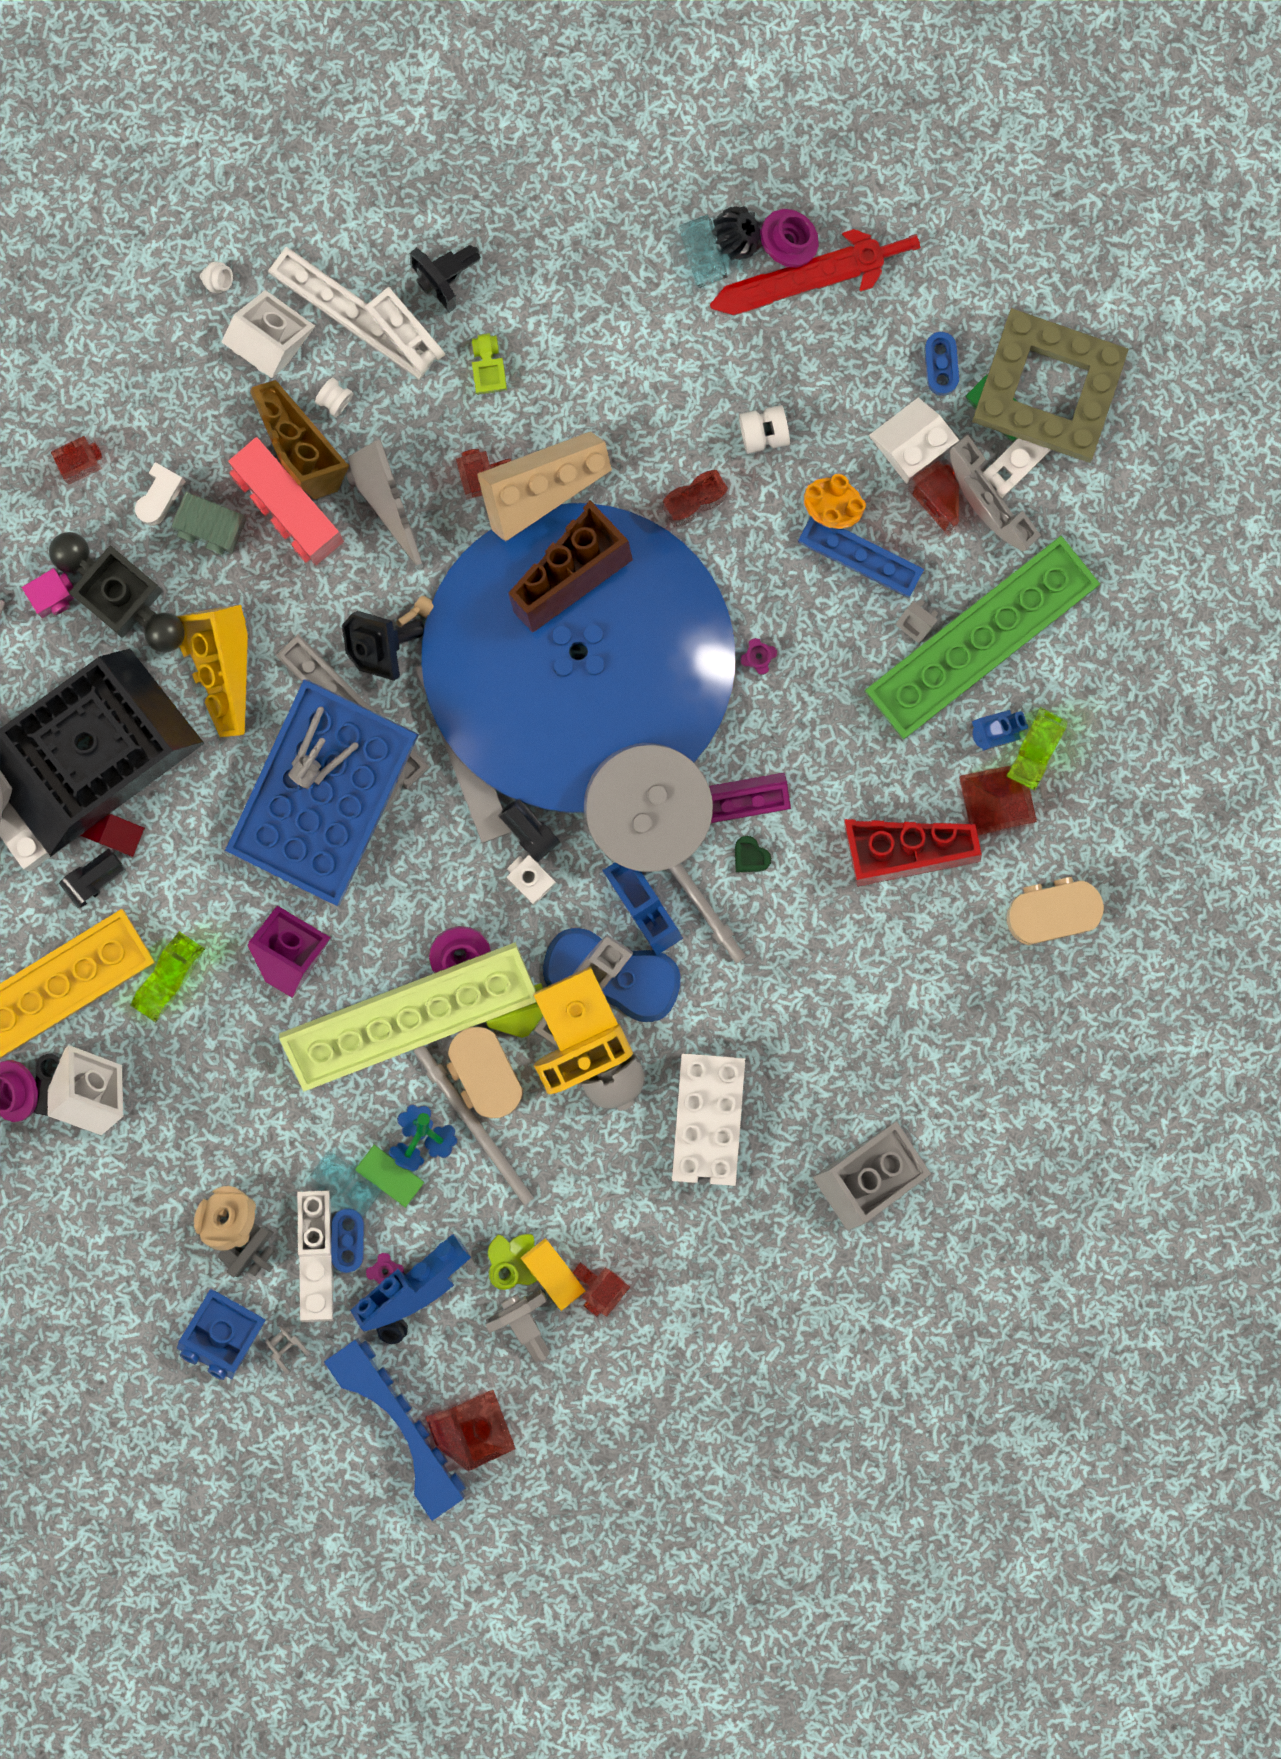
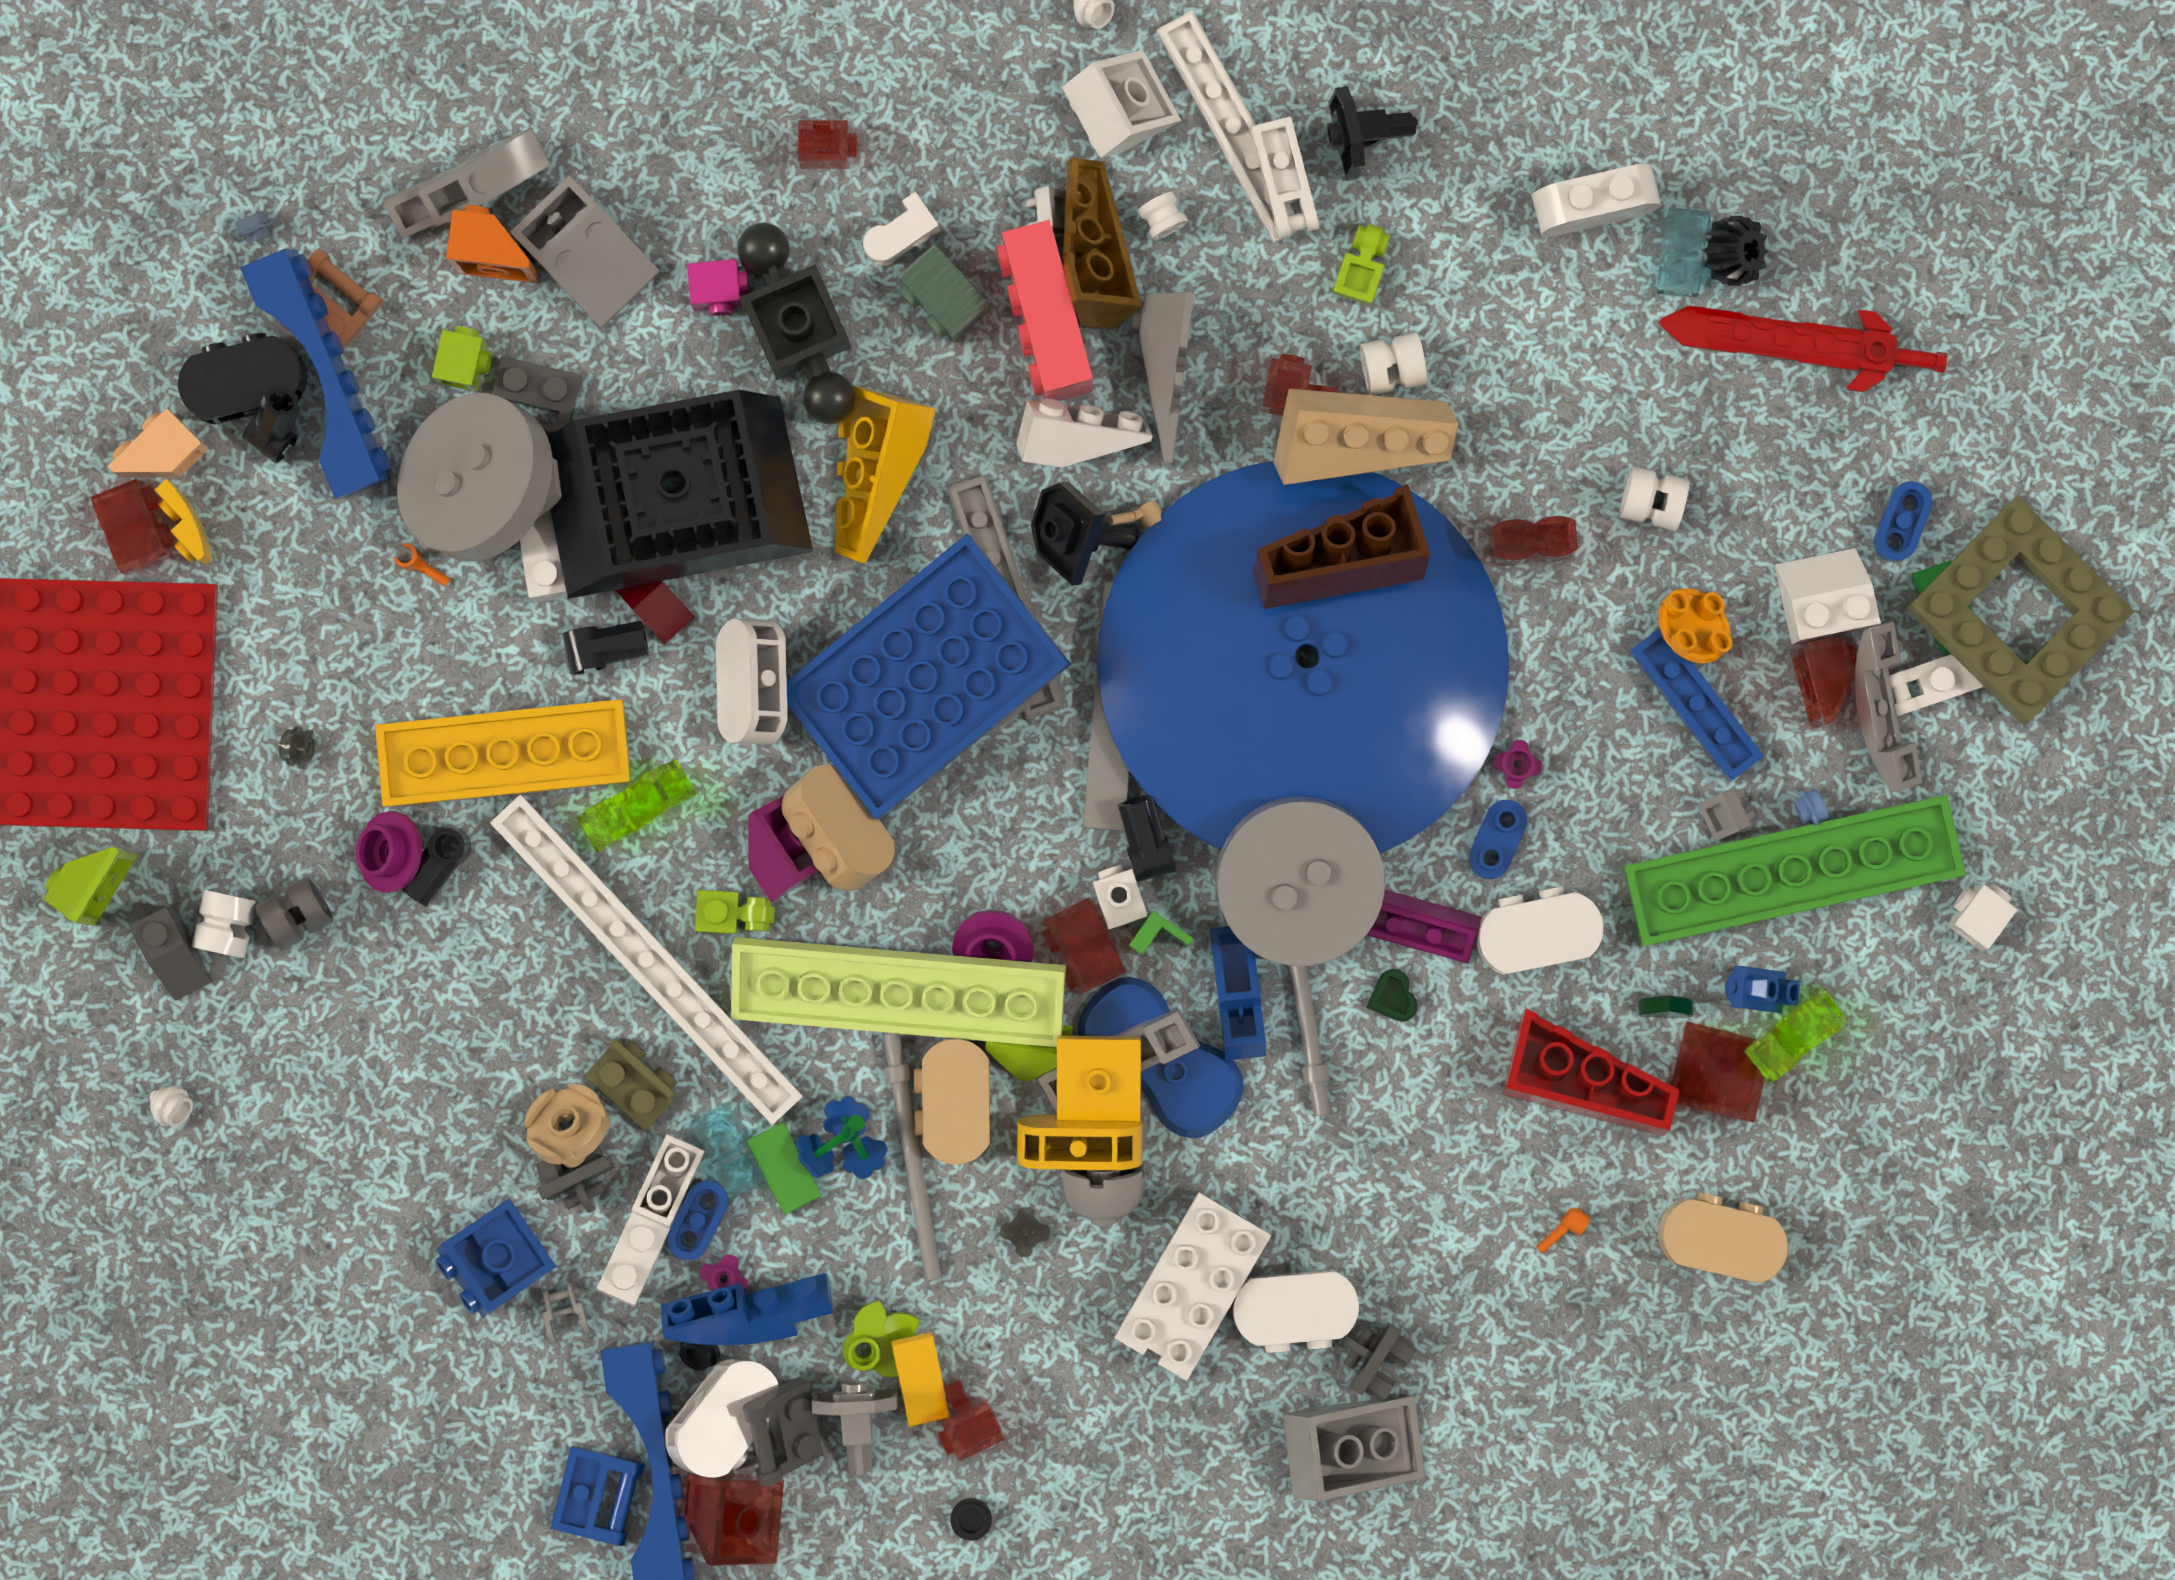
camera: 25 degrees right, 0 degrees up
white slope [48,1045,123,1135] -> none
light grey plant [288,707,359,789] -> none
magenta piece [760,208,819,267] -> none
none -> white plate [490,795,804,1125]
none -> blue plate [550,1445,645,1546]
none -> olive bracket [584,1038,680,1131]
none -> white brick [665,1359,779,1478]
none -> lime plate [695,890,775,934]
none -> white brick [716,619,788,744]
none -> dark grey plate [743,1377,824,1486]
none -> tan brick [782,765,895,891]
none -> black plate [950,1498,992,1541]
none -> clear smoke plate [1000,1207,1050,1257]
none -> white slope [1016,398,1153,468]
none -> light grey tile [1025,187,1066,235]
none -> clear red brick [1041,897,1127,995]
none -> bright green panel [1128,911,1194,956]
none -> white brick [1232,1270,1359,1353]
none -> dark grey hips [1342,1322,1417,1401]
none -> white wheel [1360,332,1428,396]
none -> blue plate [1469,800,1527,879]
none -> white brick [1476,887,1603,975]
none -> white brick [1531,164,1661,237]
none -> orange hand [1536,1208,1590,1254]
none -> dark green tile [1639,995,1693,1018]
none -> medium blue plate [1794,789,1829,826]
none -> white brick [1947,884,2018,950]

